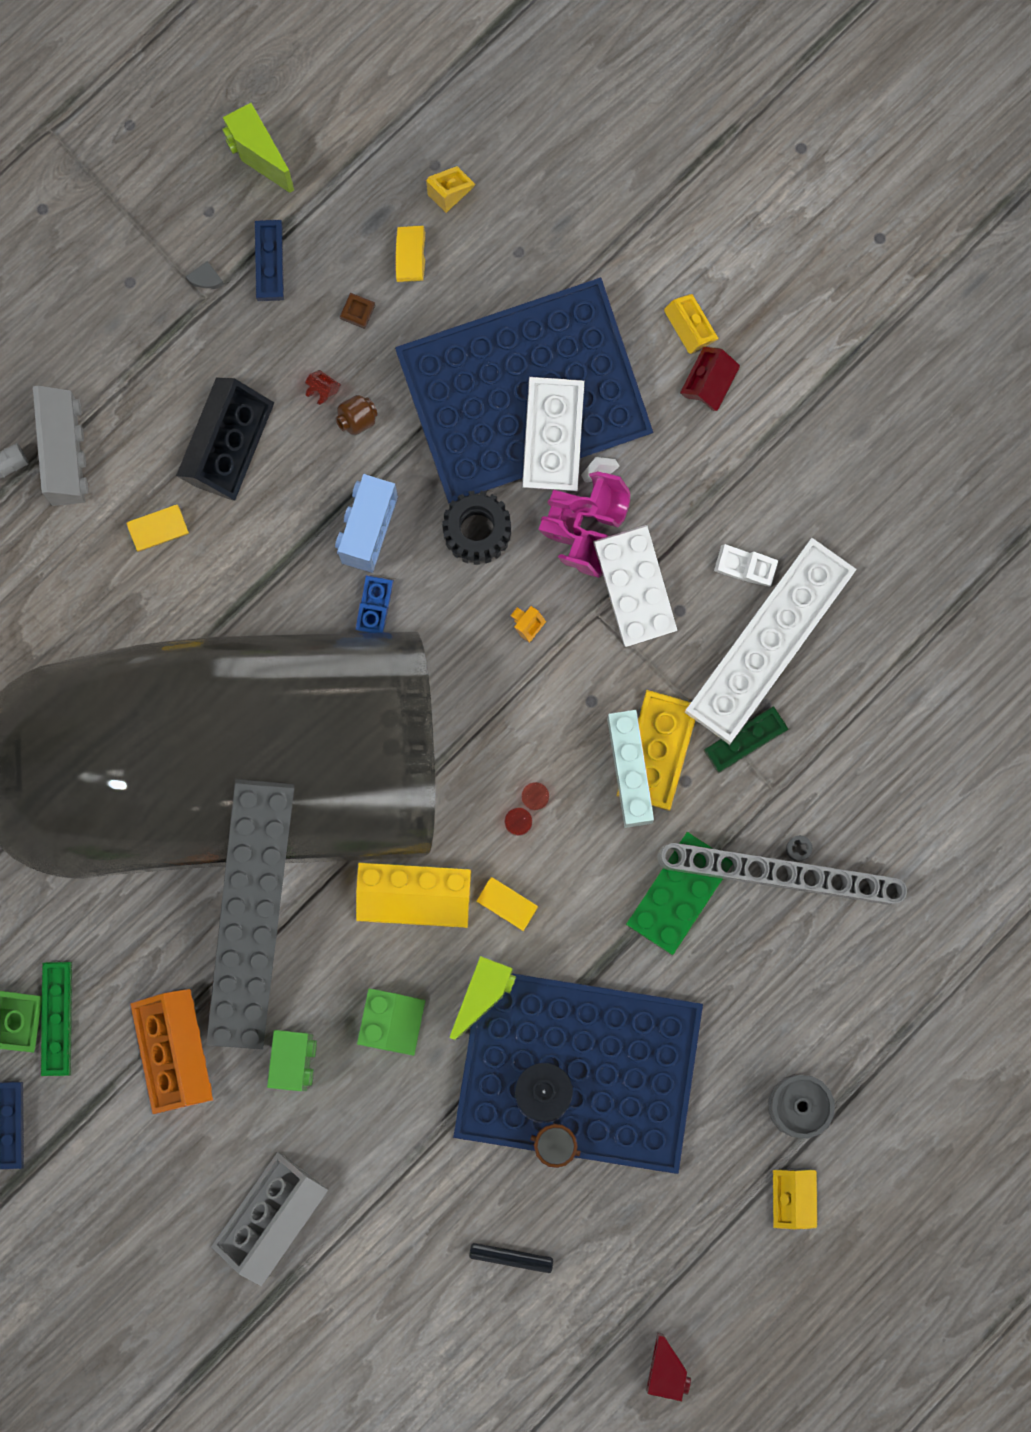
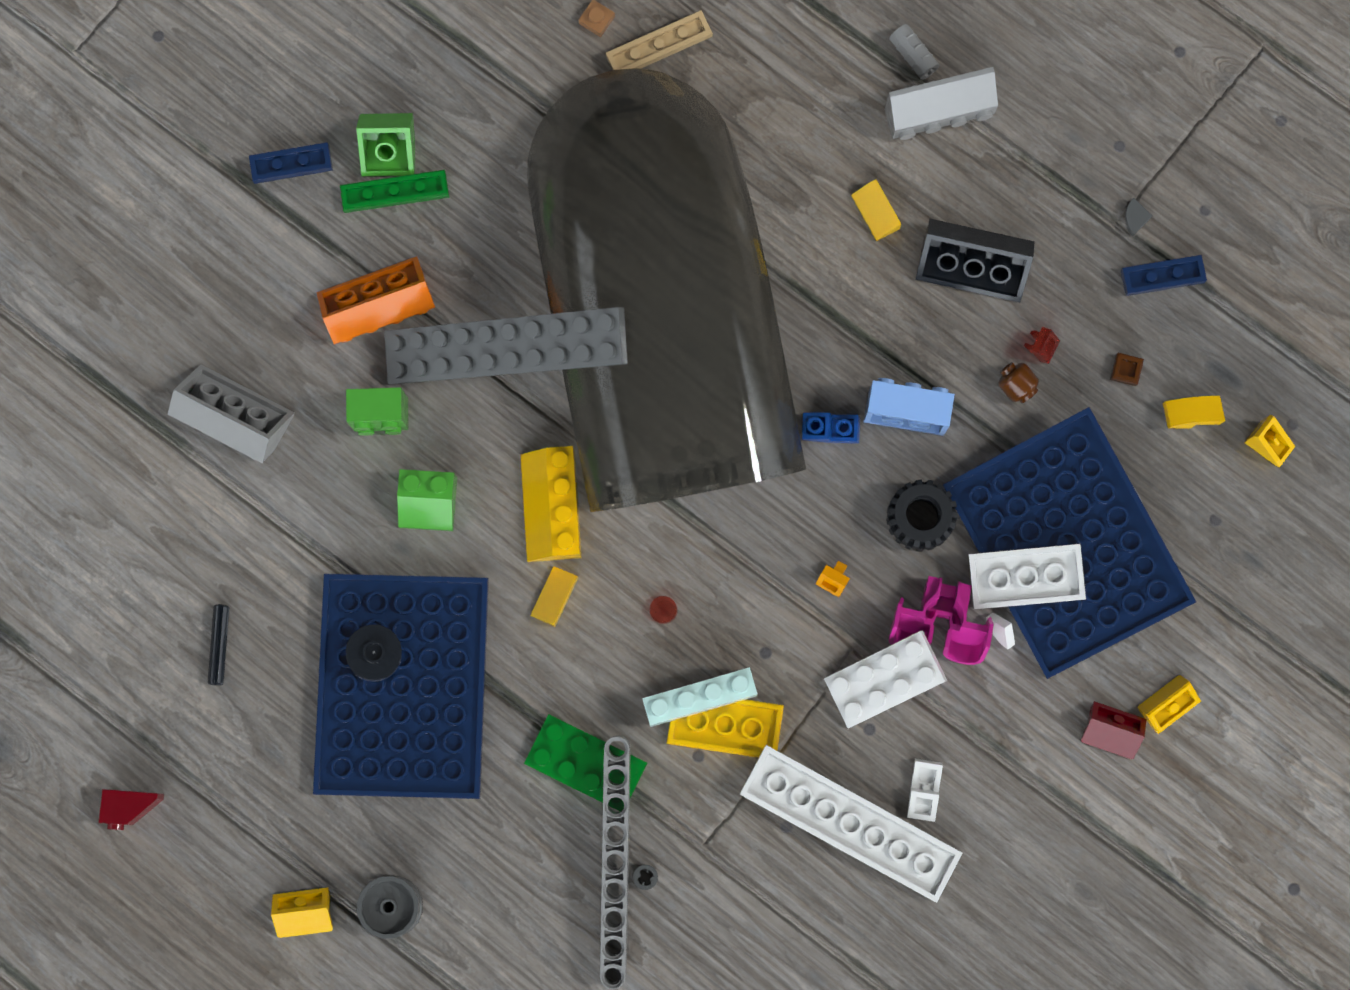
camera: 85 degrees right, 0 degrees up
lime slope [222,103,294,193] -> none
lime slope [449,956,516,1040] -> none
clear red tile [505,808,532,836] -> none
pearl dark grey piece [530,1124,581,1168] -> none
dark green tile [703,706,789,774] -> none

